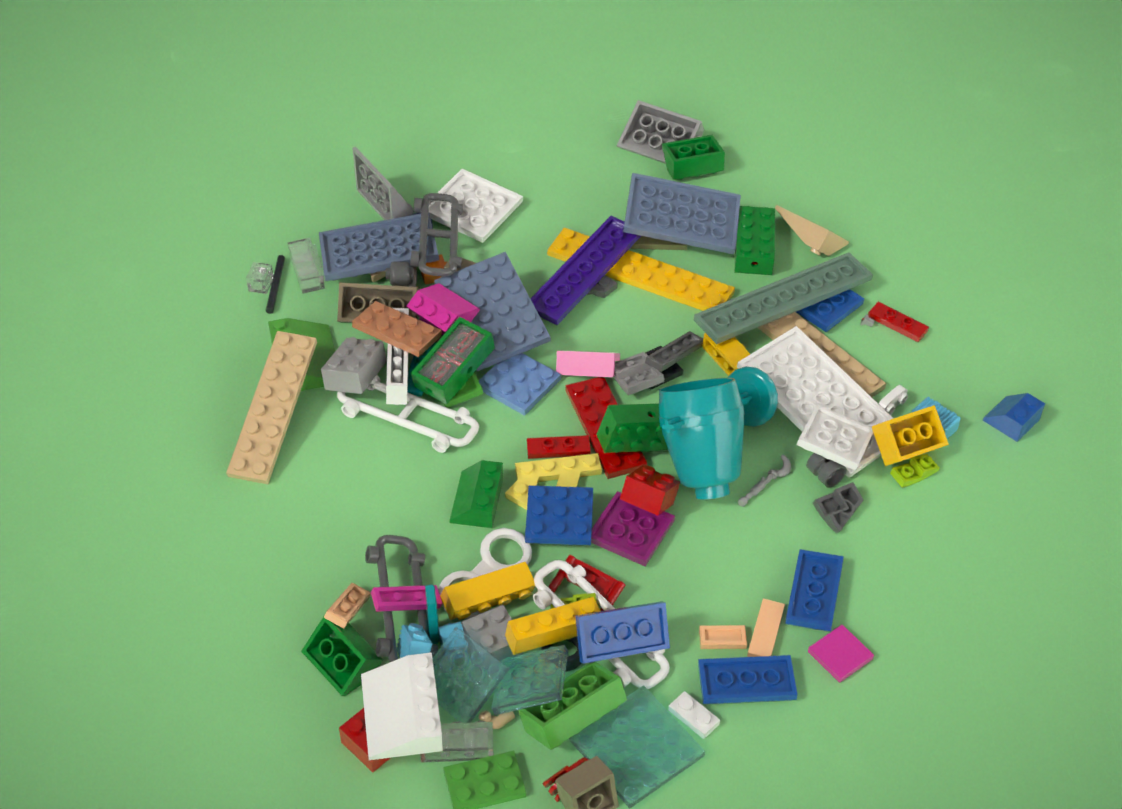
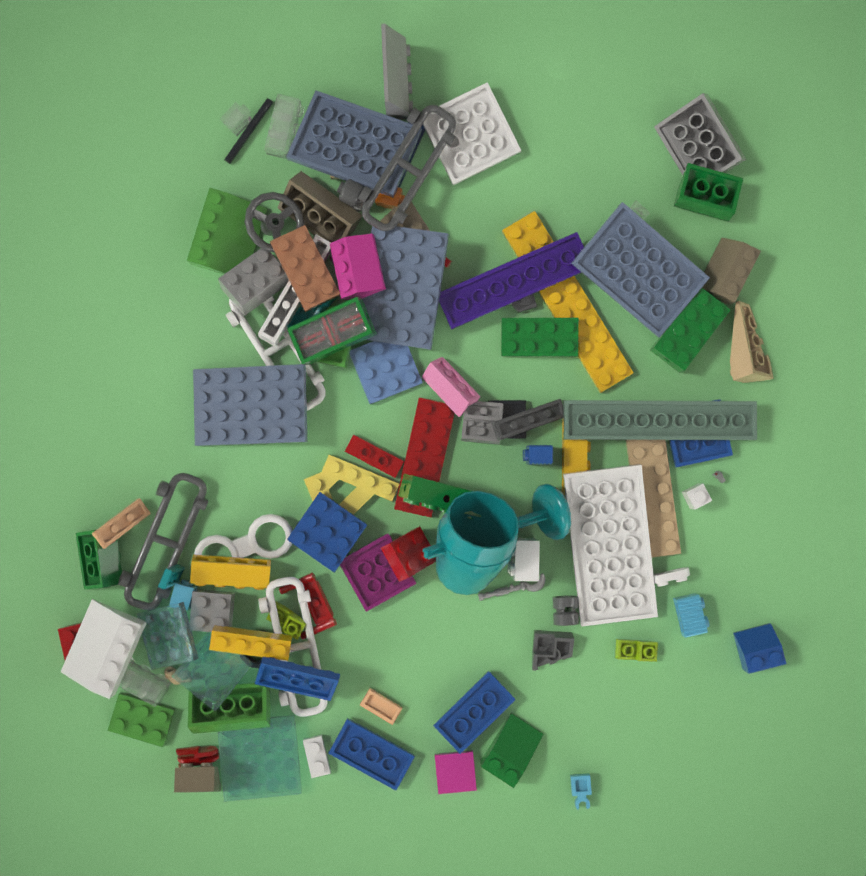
camera: 35 degrees right, 40 degrees up
tan plate [226,331,317,484] -> none
dark pink plate [371,585,443,612] -> none
medium azure brick [397,623,432,658] -> none
green slope [450,460,503,528] -> none
light nougat tile [747,598,785,657] -> none
white plate [797,404,873,471] -> none
red plate [868,301,929,342] -> none
yellow brick [871,405,949,466] -> none
none -> sand blue plate [193,364,308,446]
none -> dark grey piece [245,192,304,253]
none -> green slope [480,713,544,788]
none -> green plate [501,318,579,356]
none -> white brick [508,538,540,581]
none -> blue brick [523,445,553,465]
none -> medium azure plate [570,773,592,810]
none -> white brick [681,483,712,510]
none -> dark tan slope [702,238,761,306]

